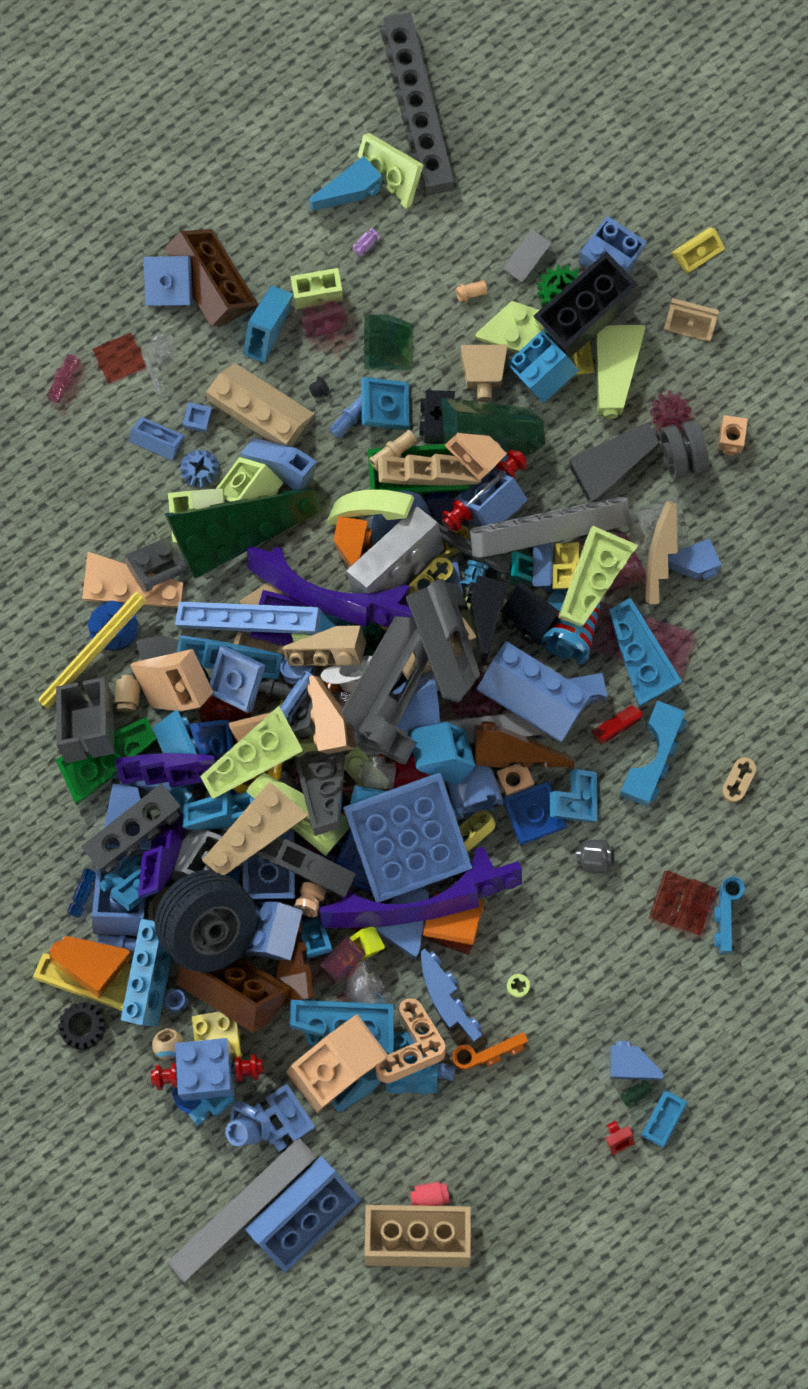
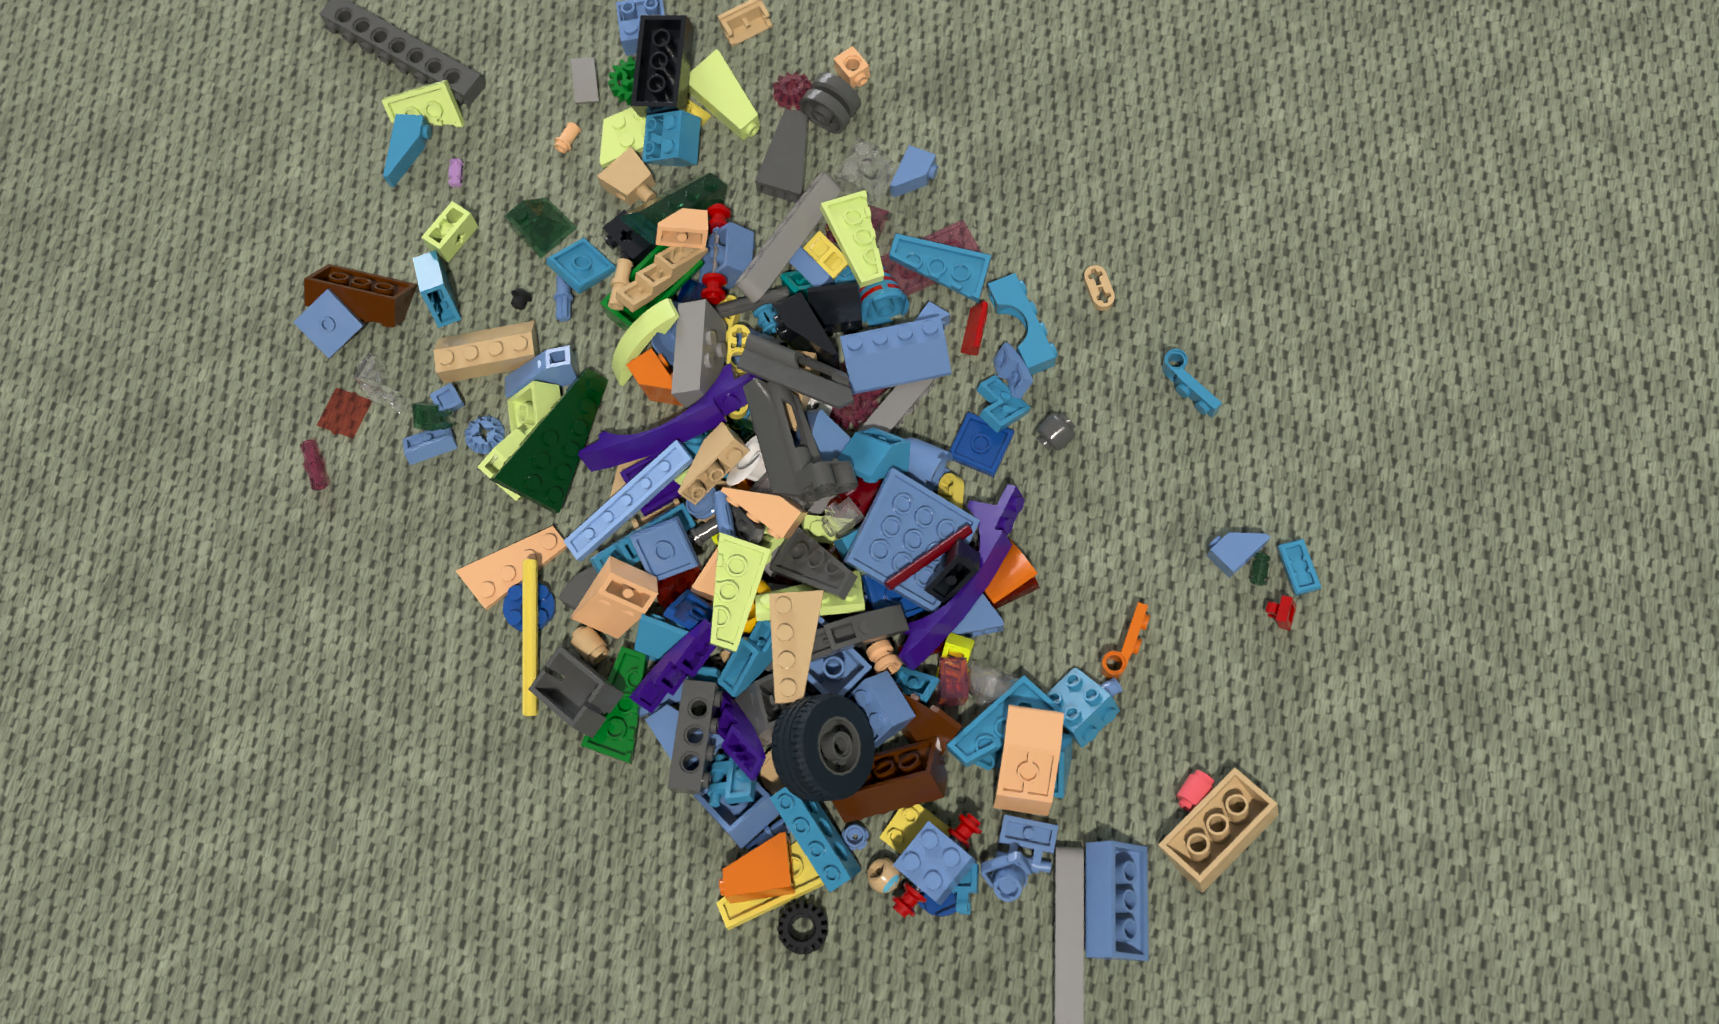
camera: 35 degrees left, 5 degrees down
clear blue axle [67,868,96,918] -> none
dark grey plate [124,537,189,593] -> none
clear pink hips [302,301,348,340] -> none
light nougat beam [375,998,445,1083] -> none
medium blue slope [421,949,482,1044] -> none
reddish brown wedge [472,721,575,767] -> none
light nougat brick [496,764,534,797] -> none
yellowish green bush [507,974,530,998] -> none
tan slope [645,501,678,604] -> none
clear red slope [649,870,716,936] -> none
none -> clear green plate [412,402,453,431]
none -> dark red bar [884,525,973,591]
none -> black slope [924,539,980,604]
none -> medium blue slope [993,342,1033,399]

